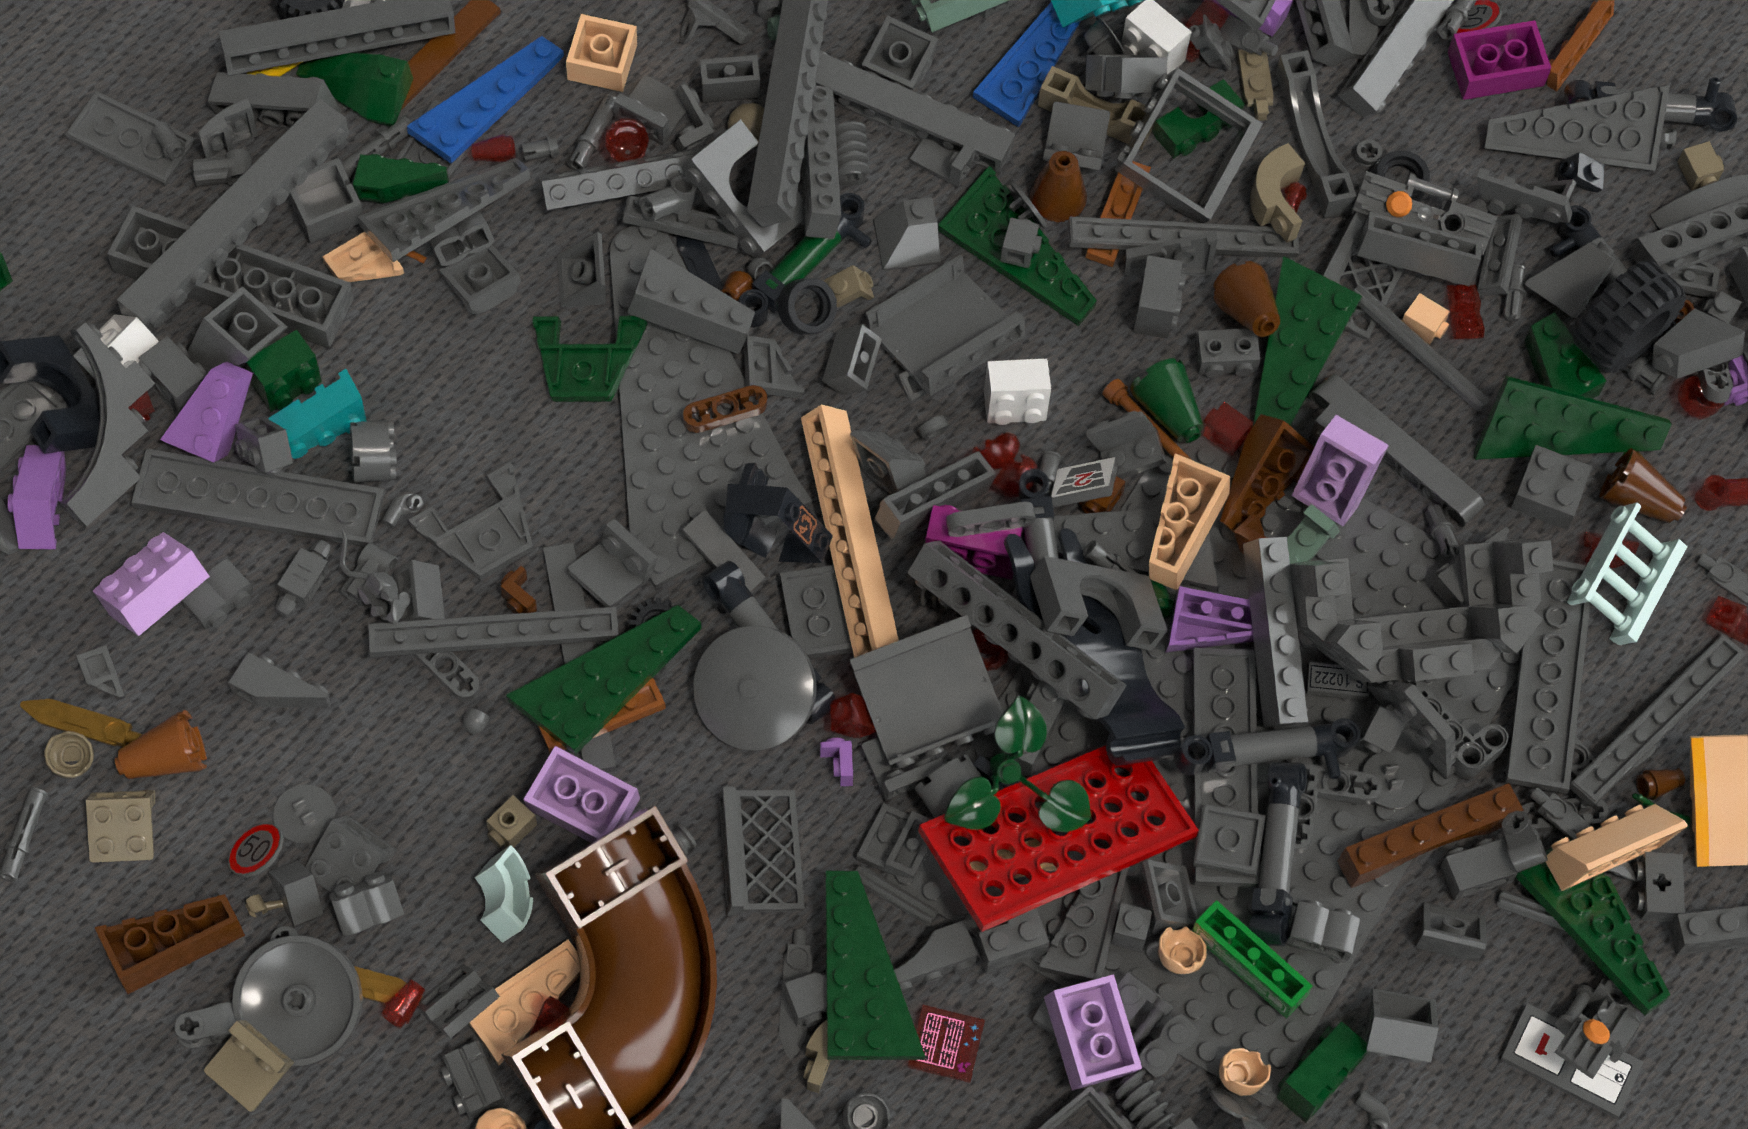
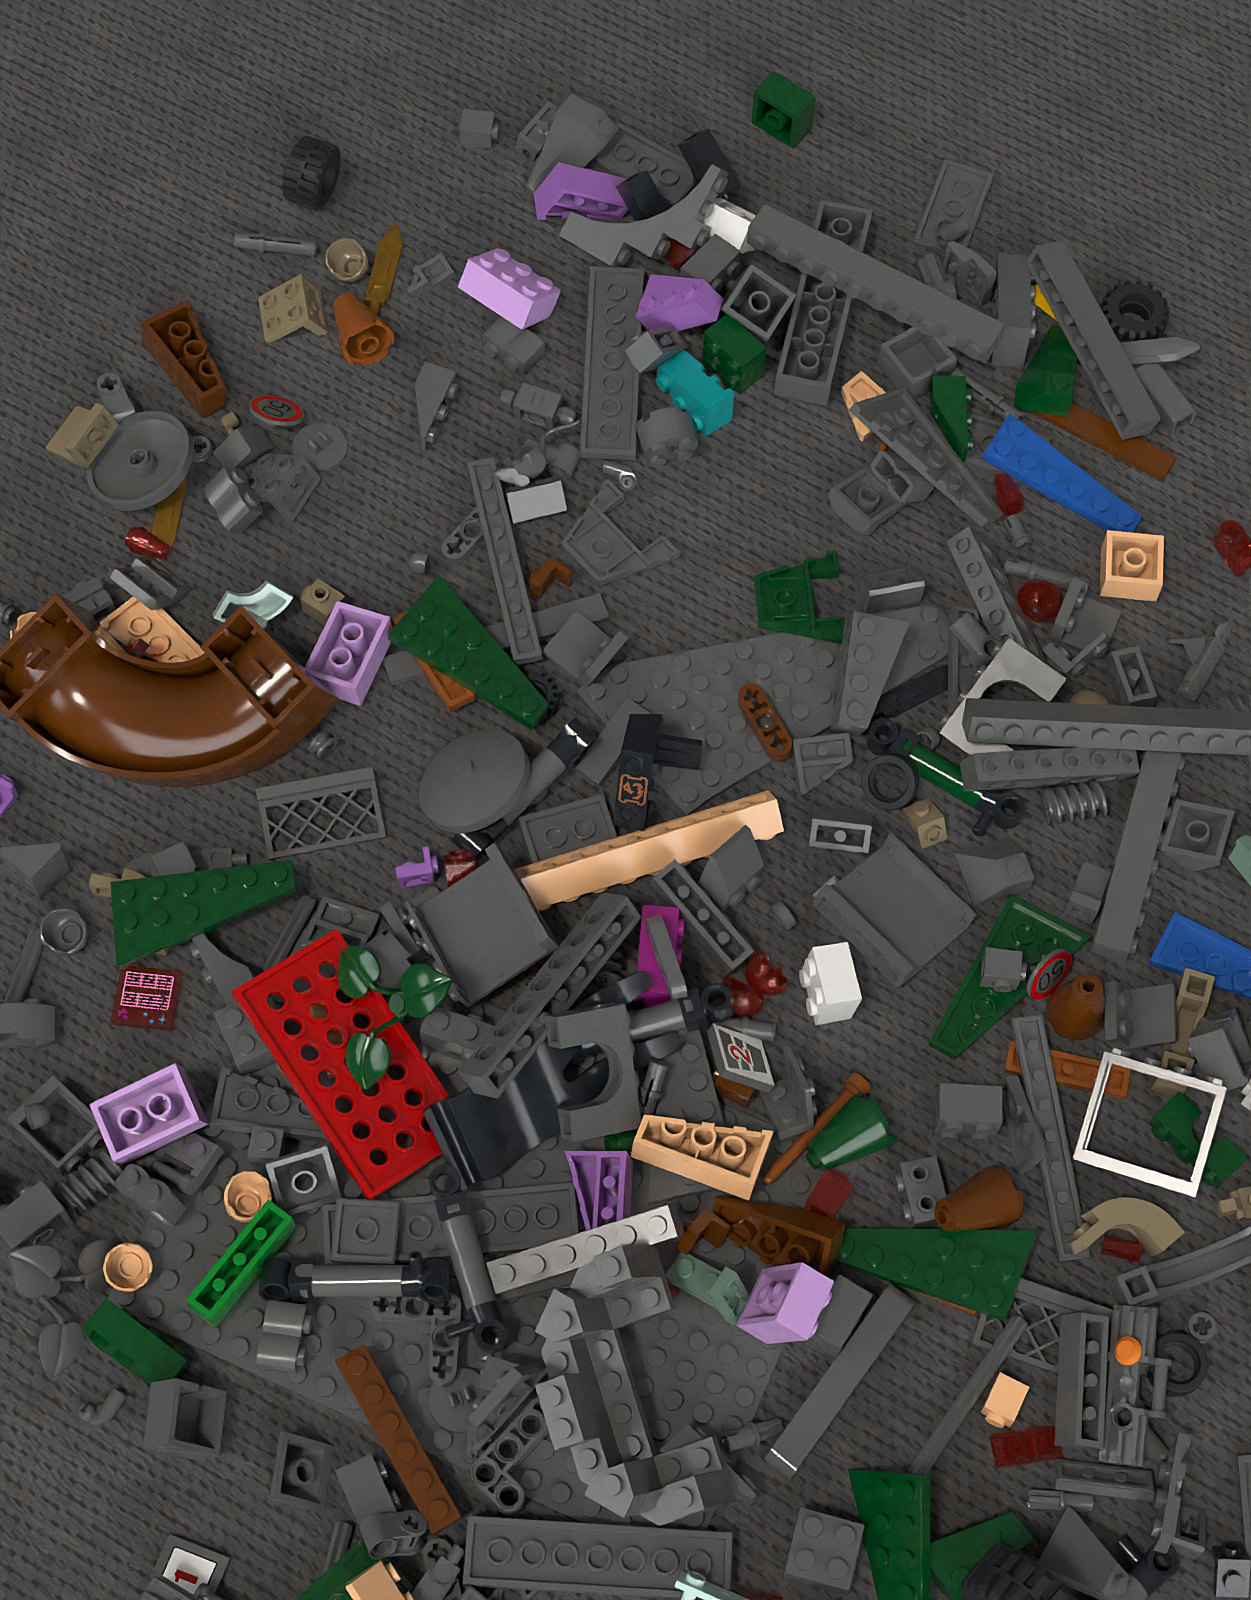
camera: 85 degrees right, 0 degrees up
reddish brown cone [721,271,753,301] -> none

